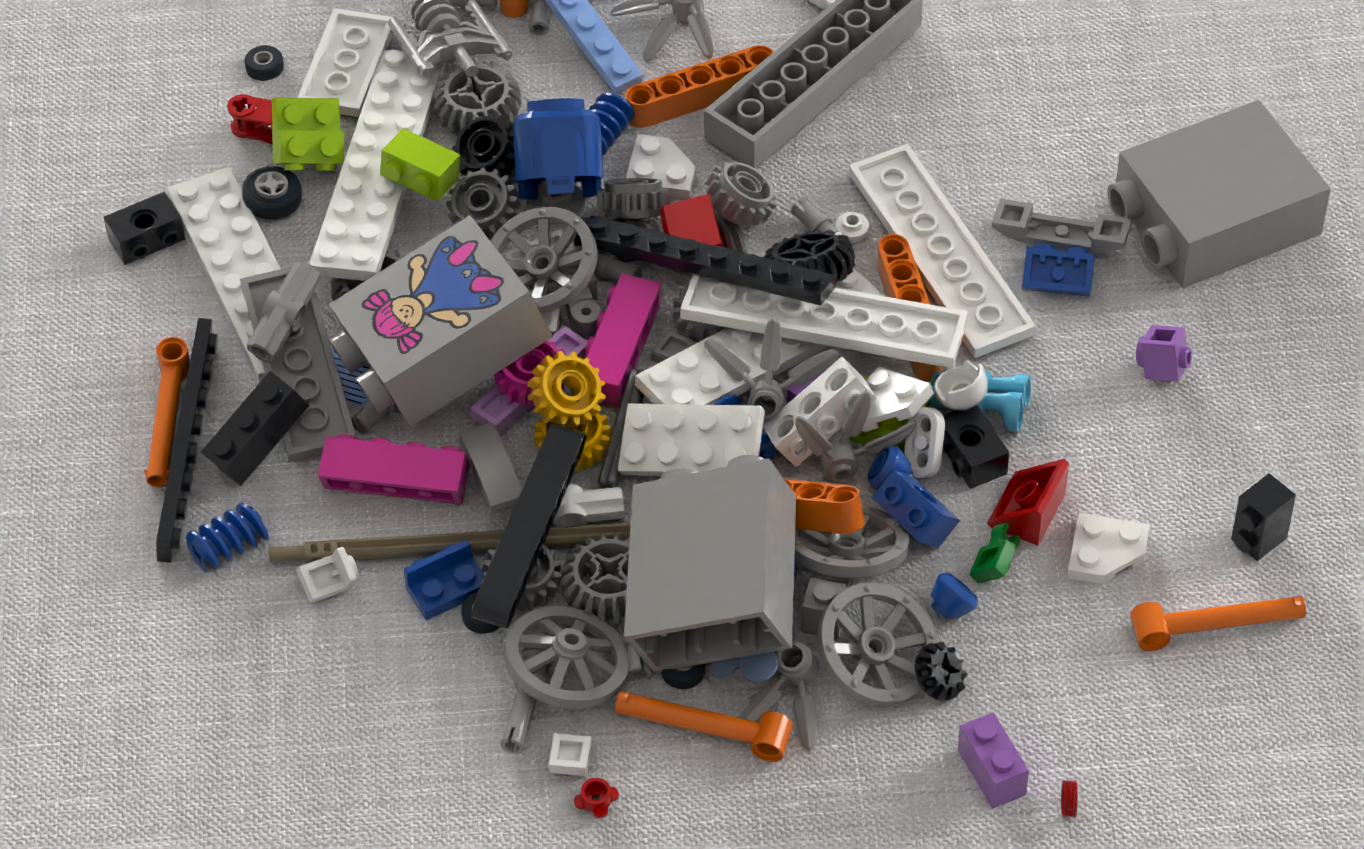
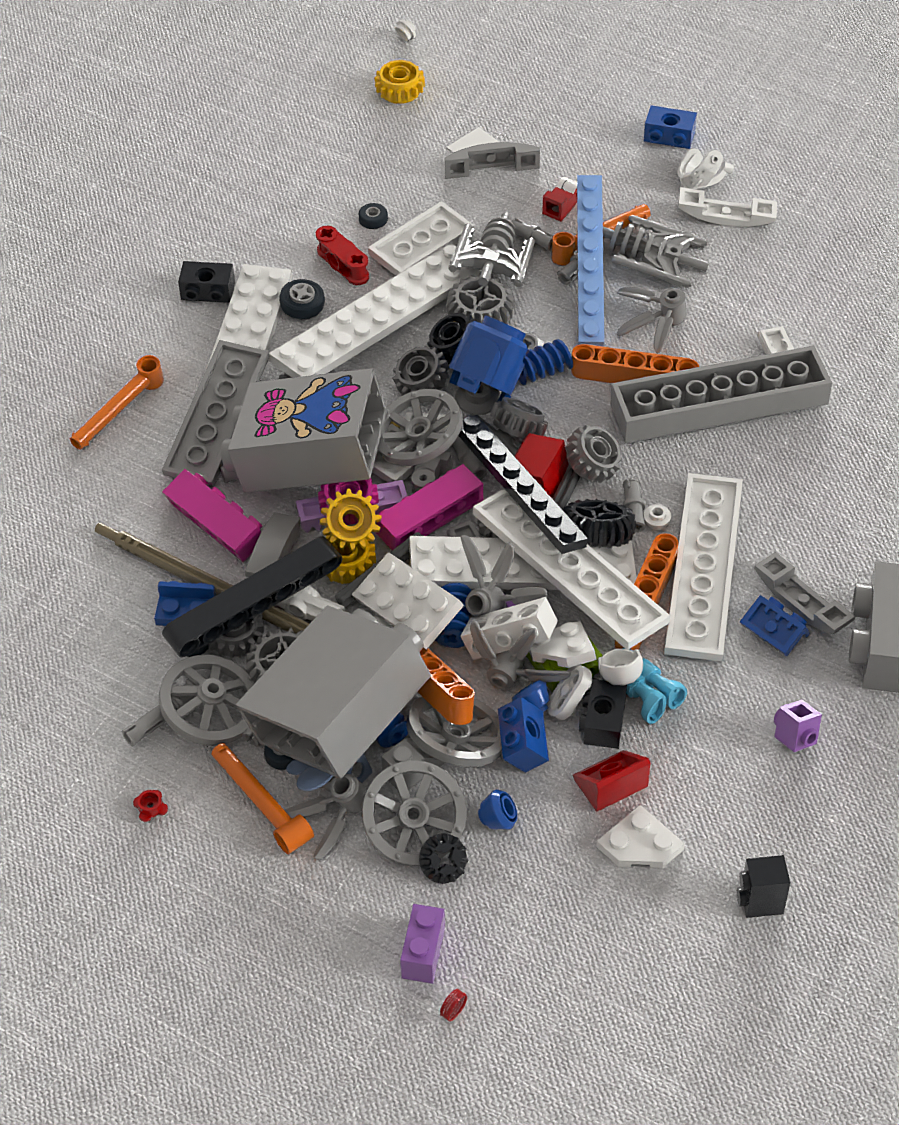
camera: 35 degrees right, 0 degrees up
black plate [156,318,218,563] -> none
blue piece [186,503,269,573] -> none
black brick [201,371,310,486] -> none
light grey piece [247,261,321,362] -> none
lime plate [272,97,344,171] -> none
white bracket [296,547,358,604] -> none
lime brick [380,128,460,201] -> none
white plate [549,733,592,776] -> none
white plate [626,134,696,199] -> none
green plate [969,523,1020,584] -> none
orange piece [1130,596,1306,651] -> none

